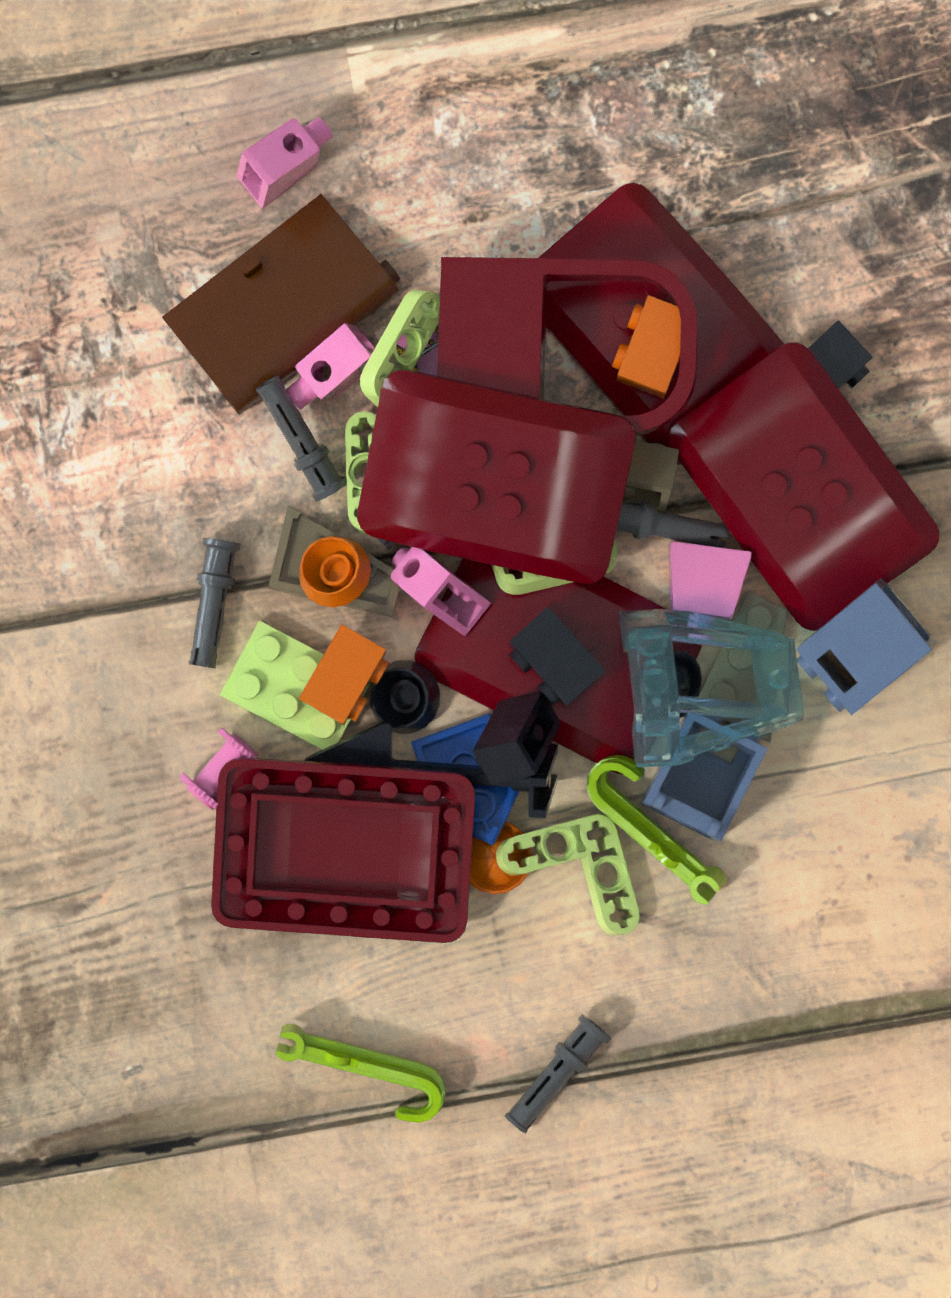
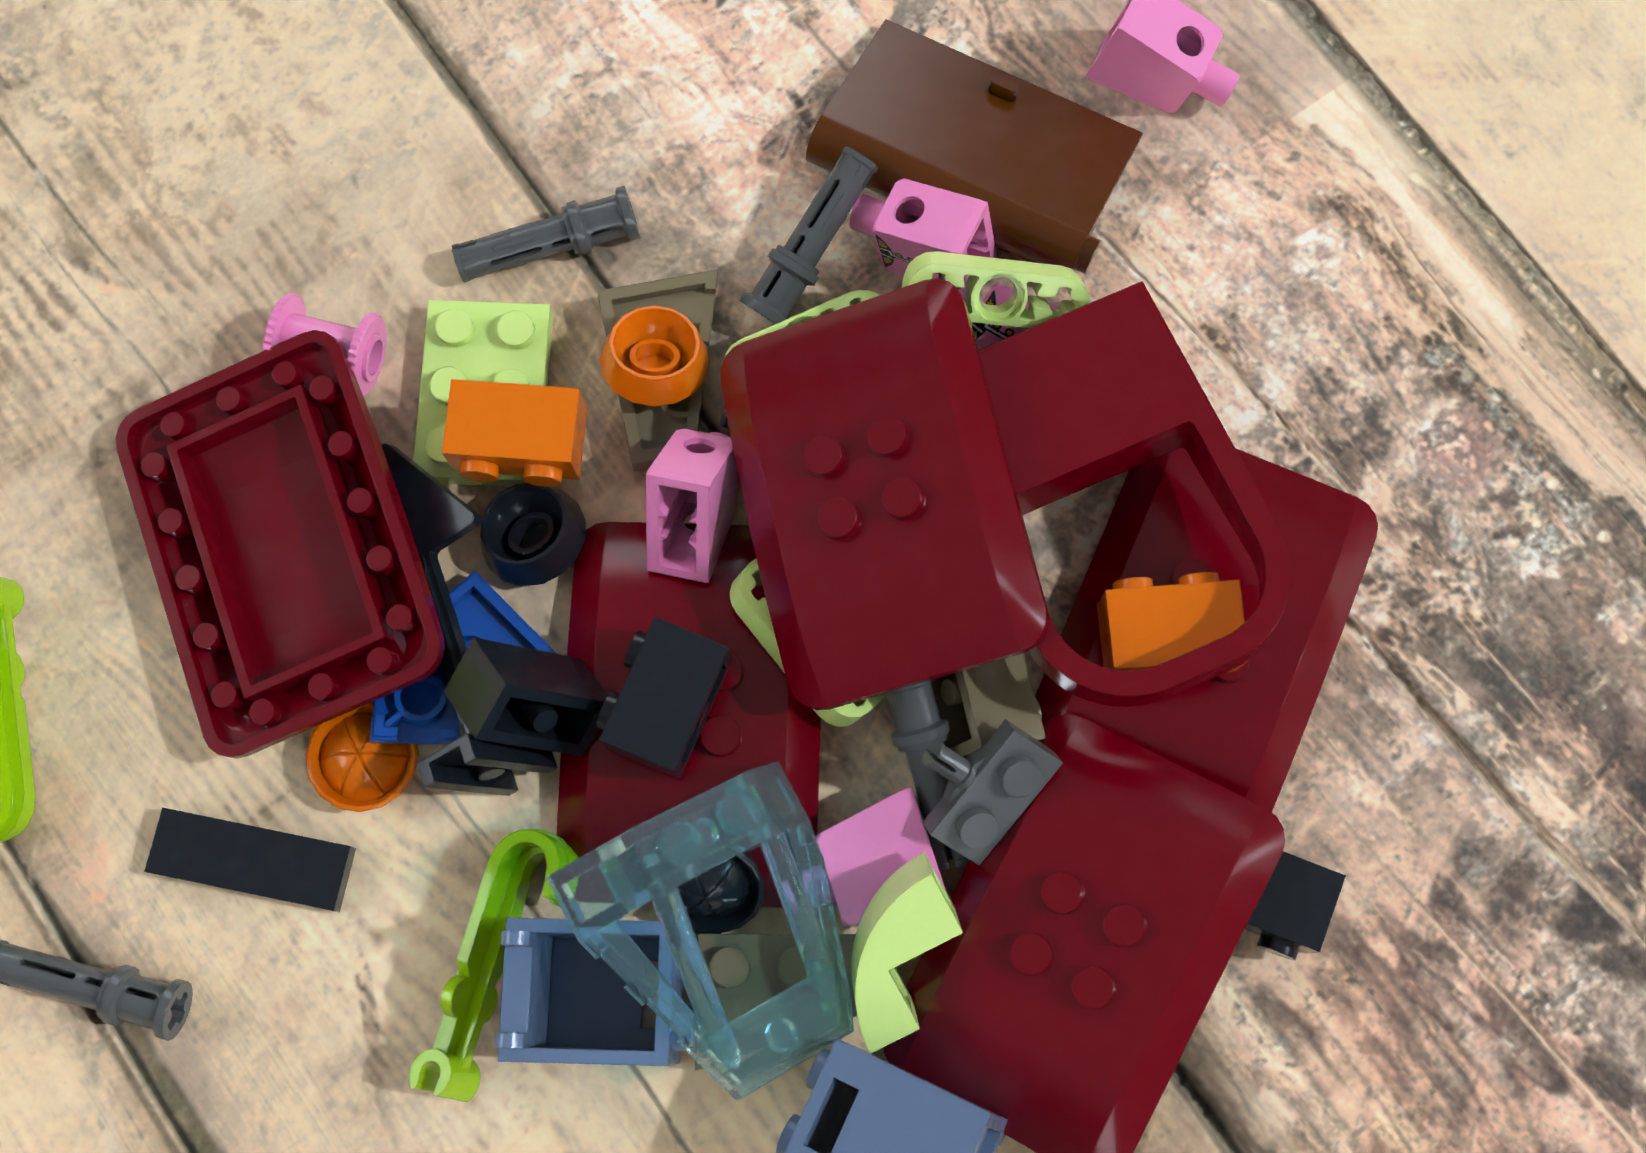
camera: 70 degrees right, 10 degrees down
yellowish green beam [496,814,640,936] -> none
none -> black tile [144,807,356,912]
none -> yellowish green brick [851,852,963,1054]
none -> dark grey plate [922,719,1063,866]

